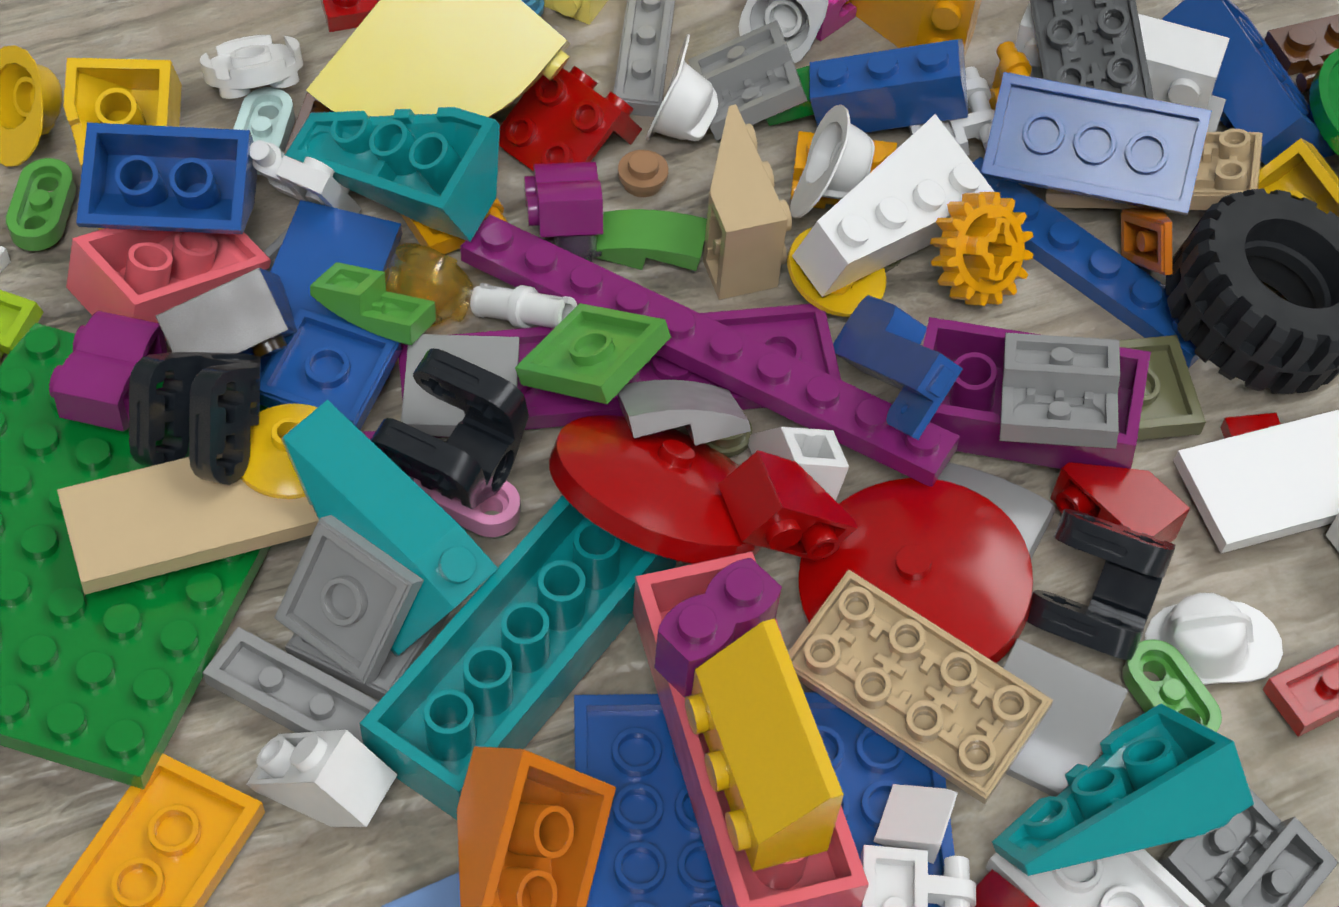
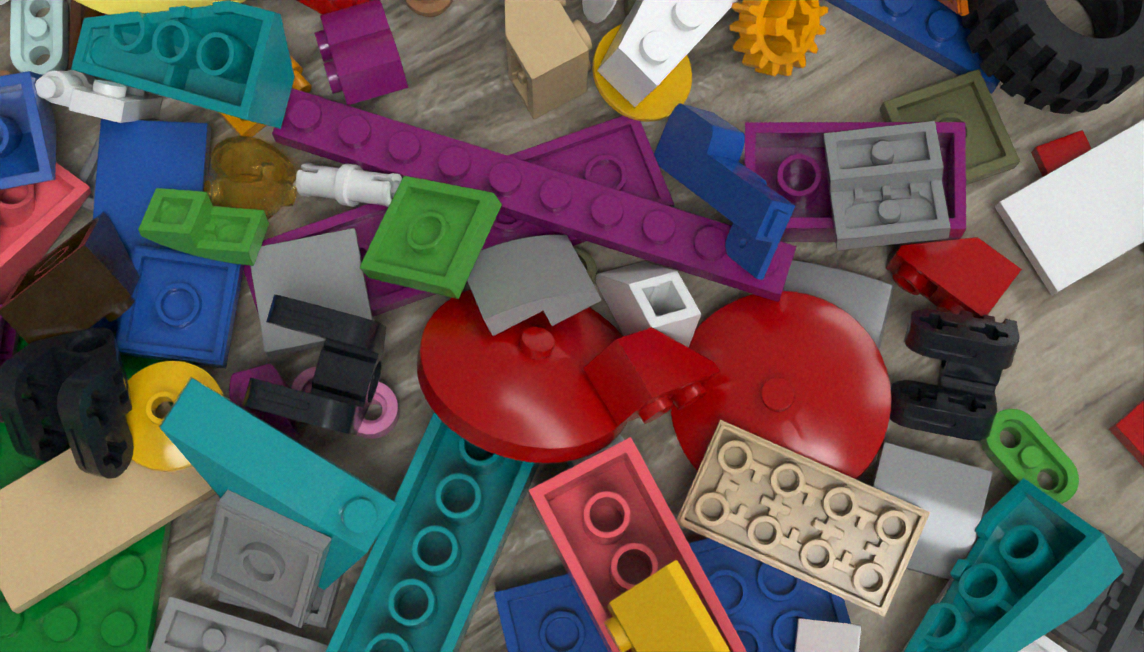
camera: 10 degrees left, 20 degrees up
clear purple plate [555,236,602,262] -> none
bright green slope [592,209,707,271] -> none
magenta brick [654,558,782,697] -> none
white piece [1145,593,1283,685] -> none

